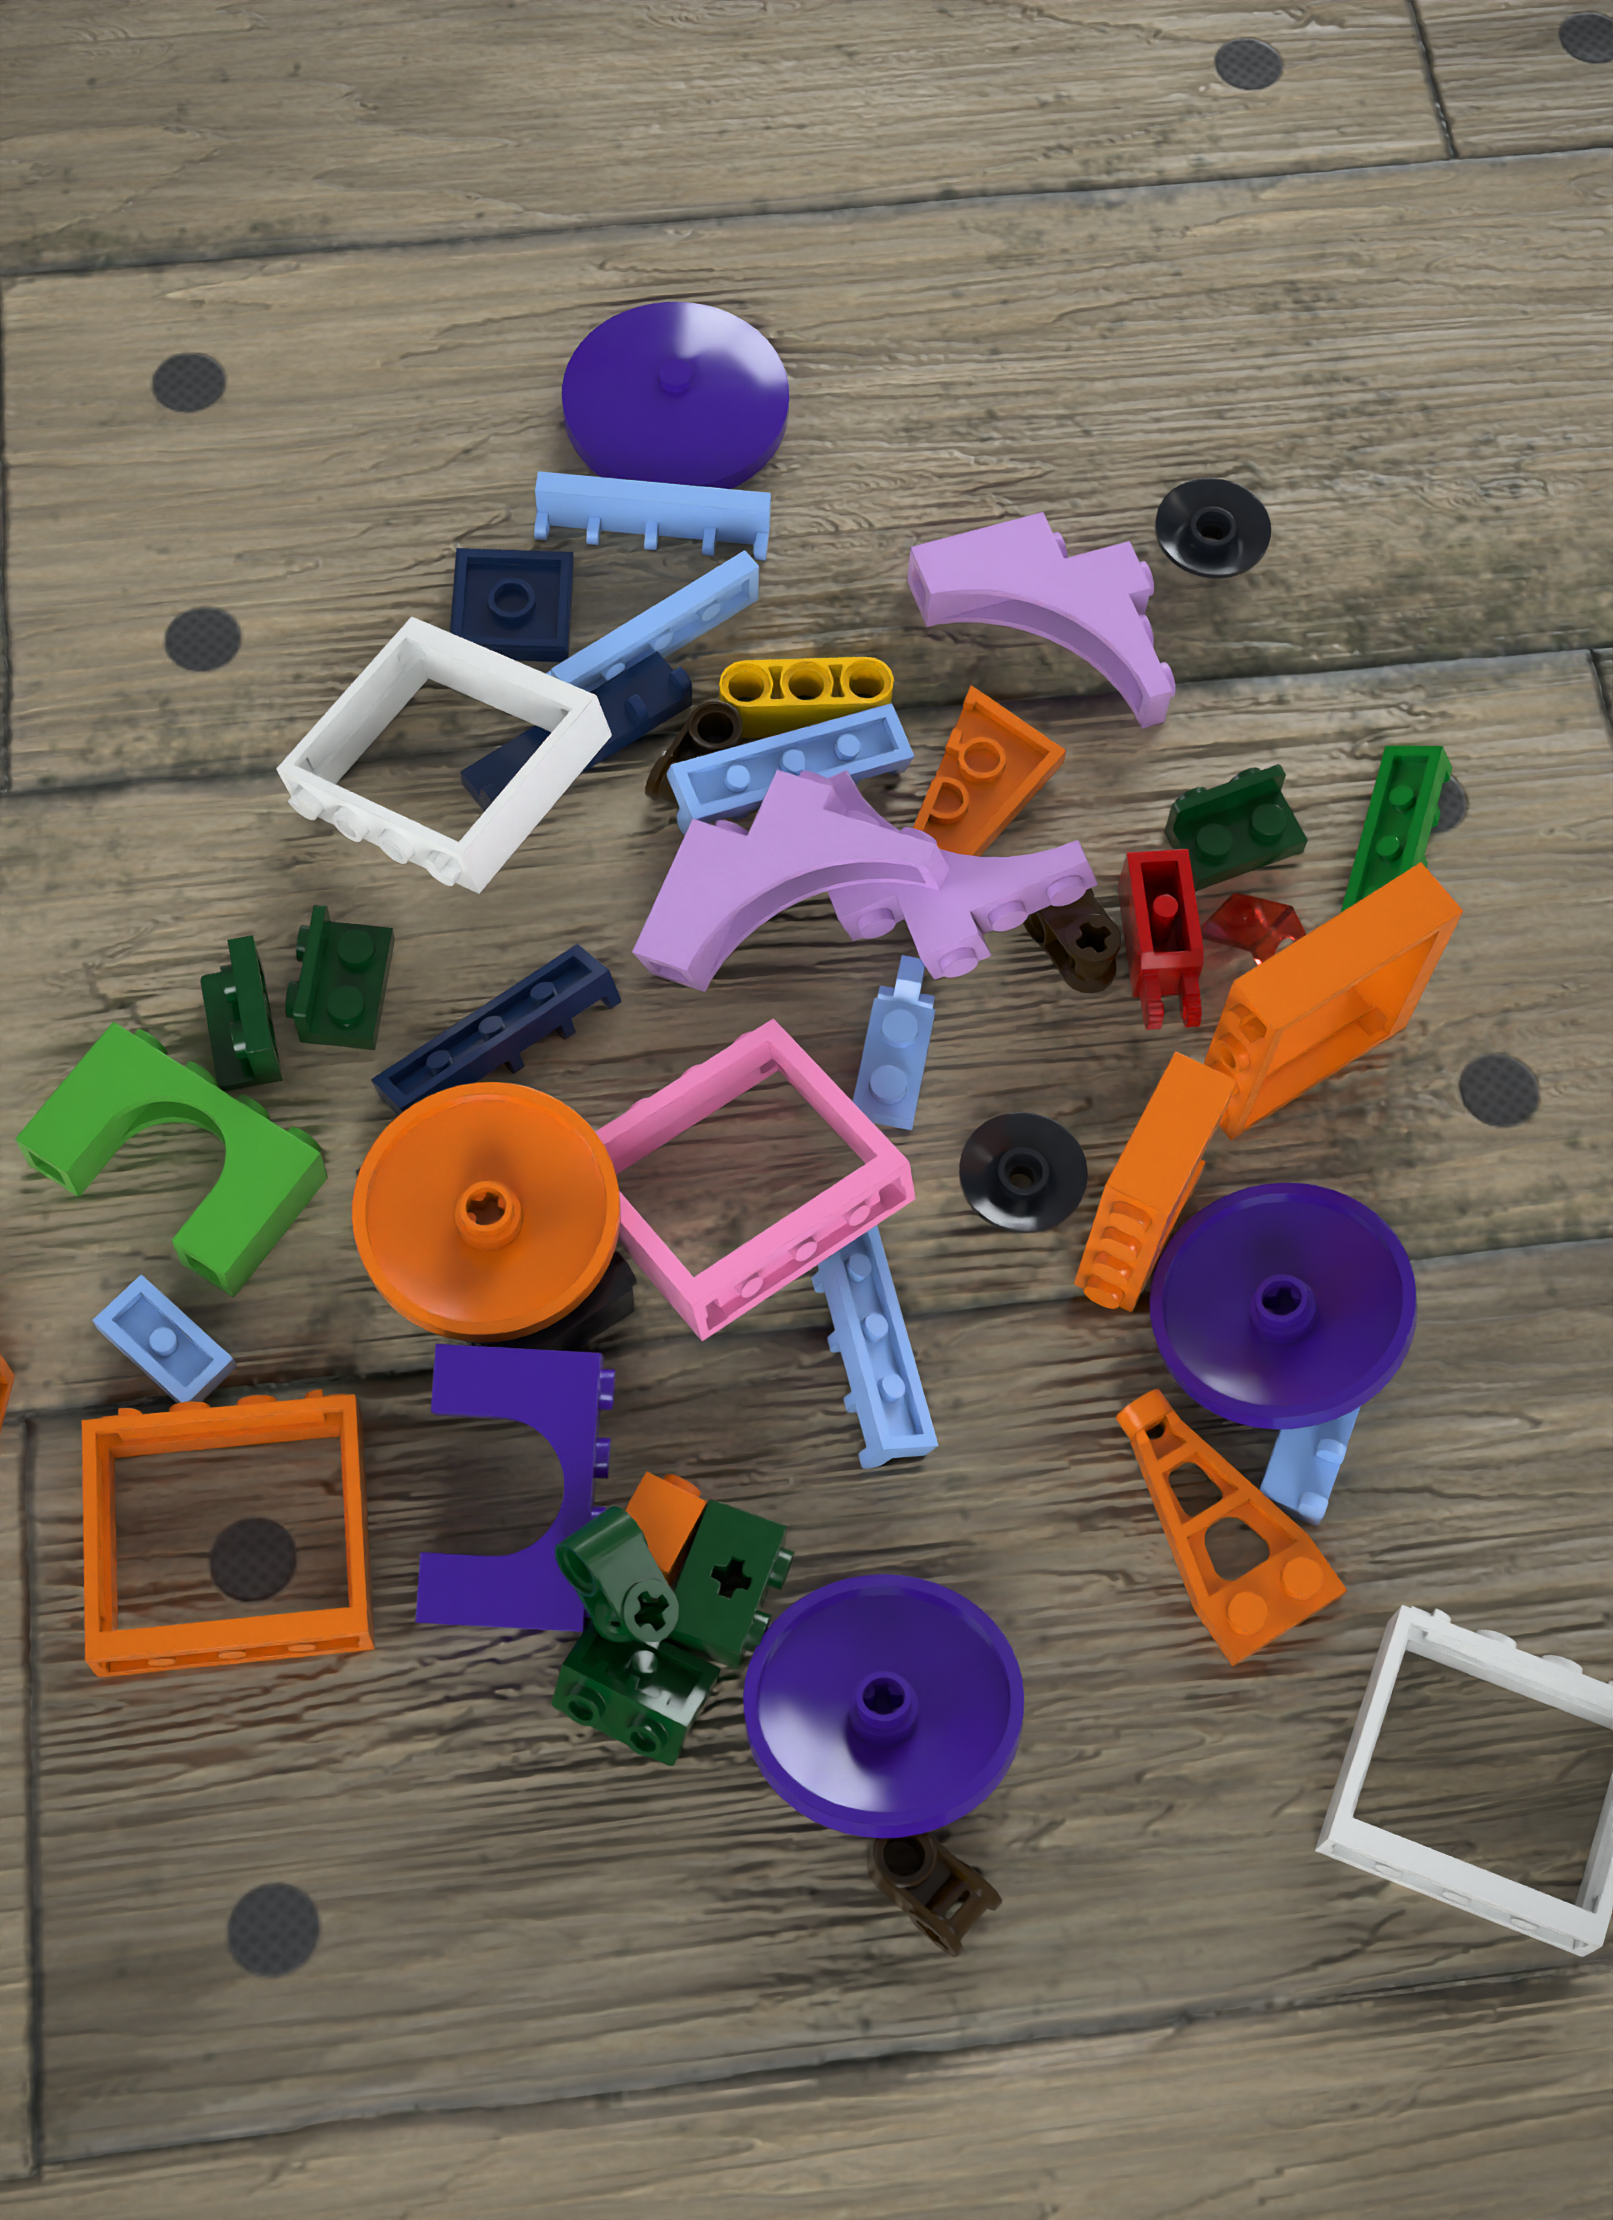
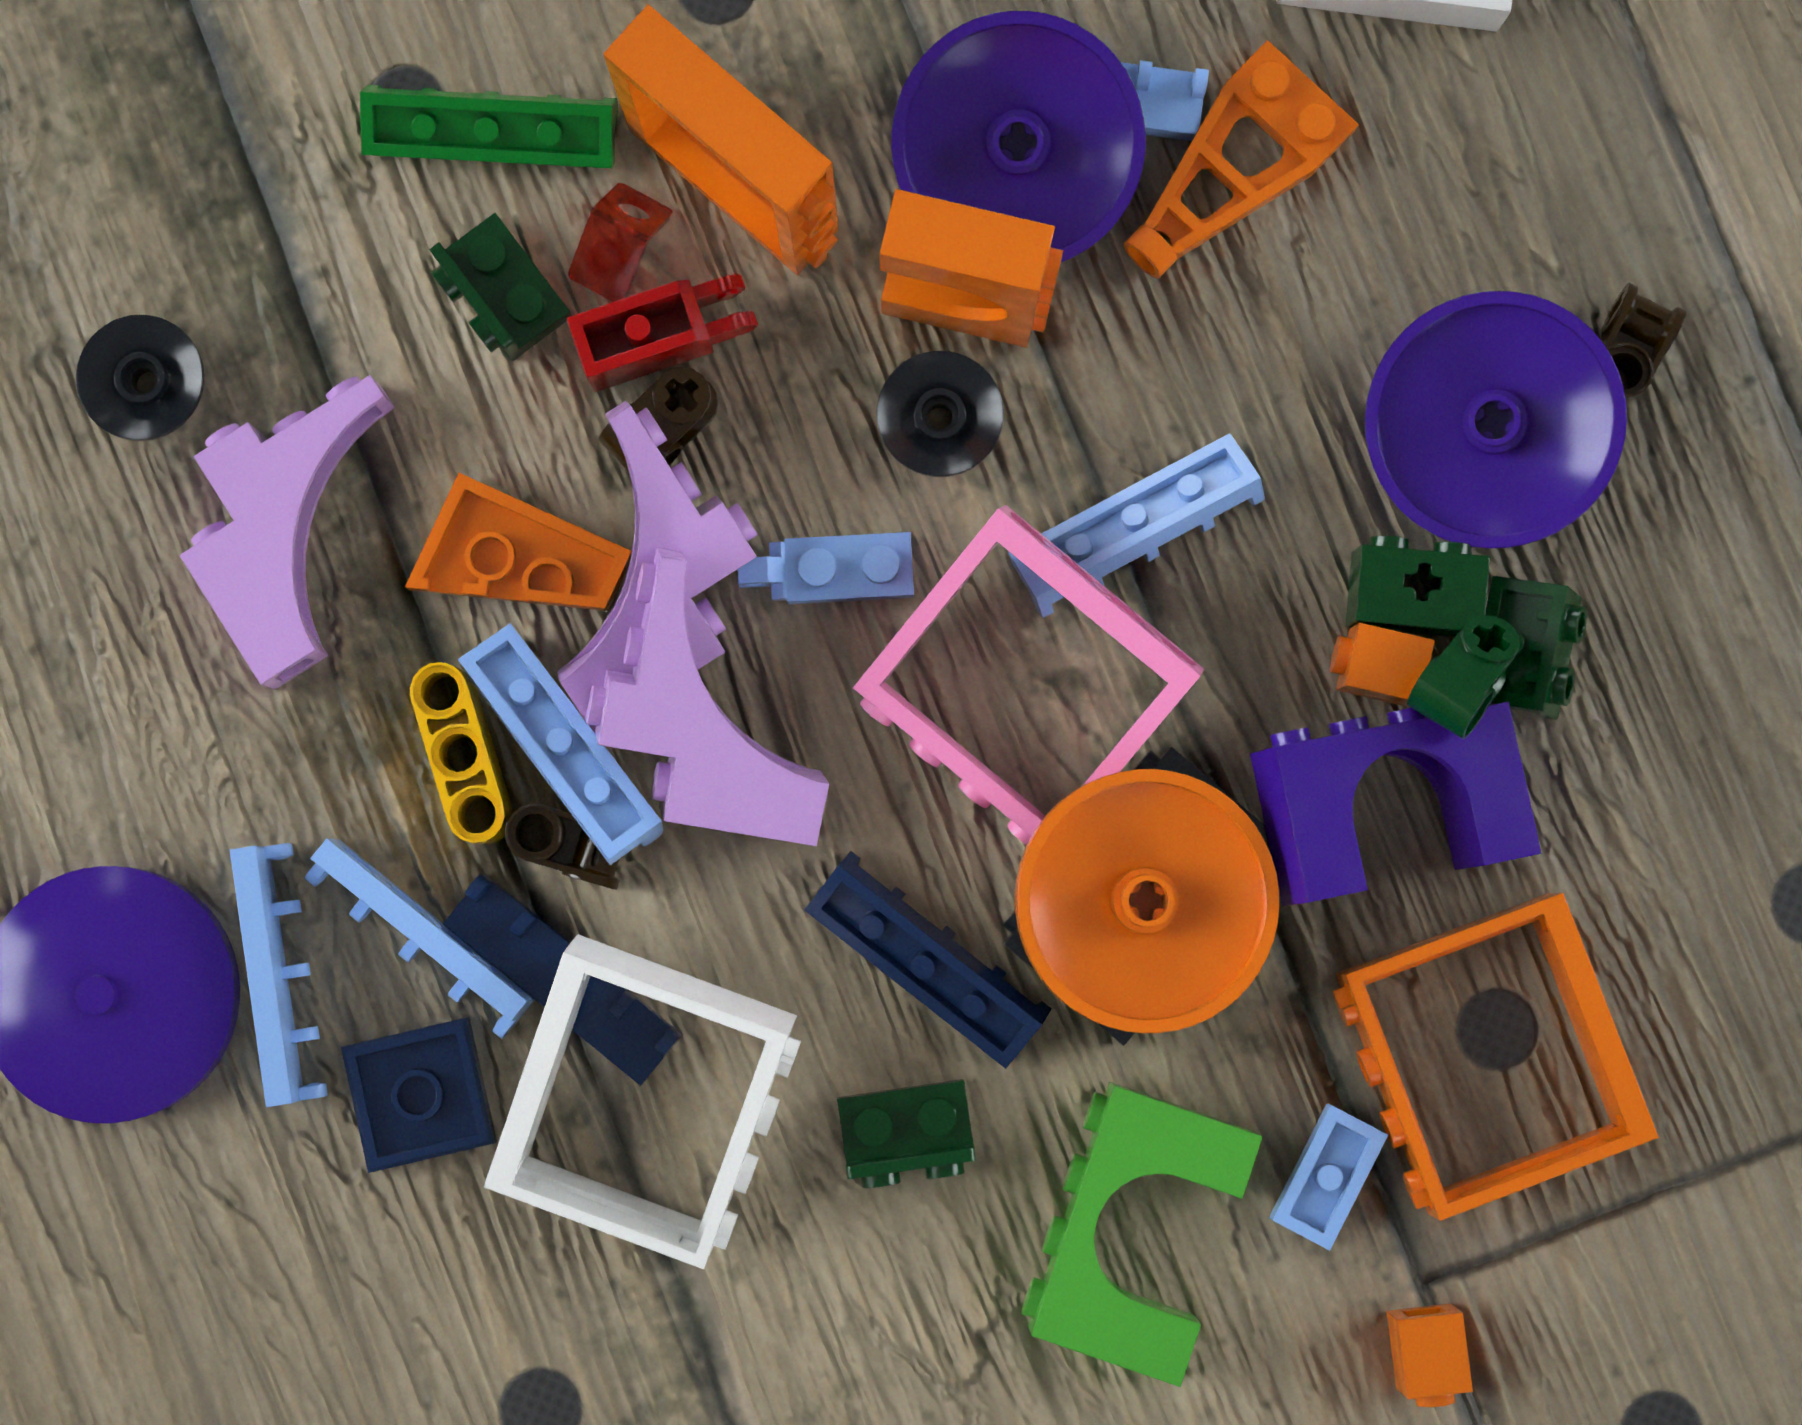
camera: 100 degrees left, 20 degrees up
dark green bracket [200,935,283,1092] -> none

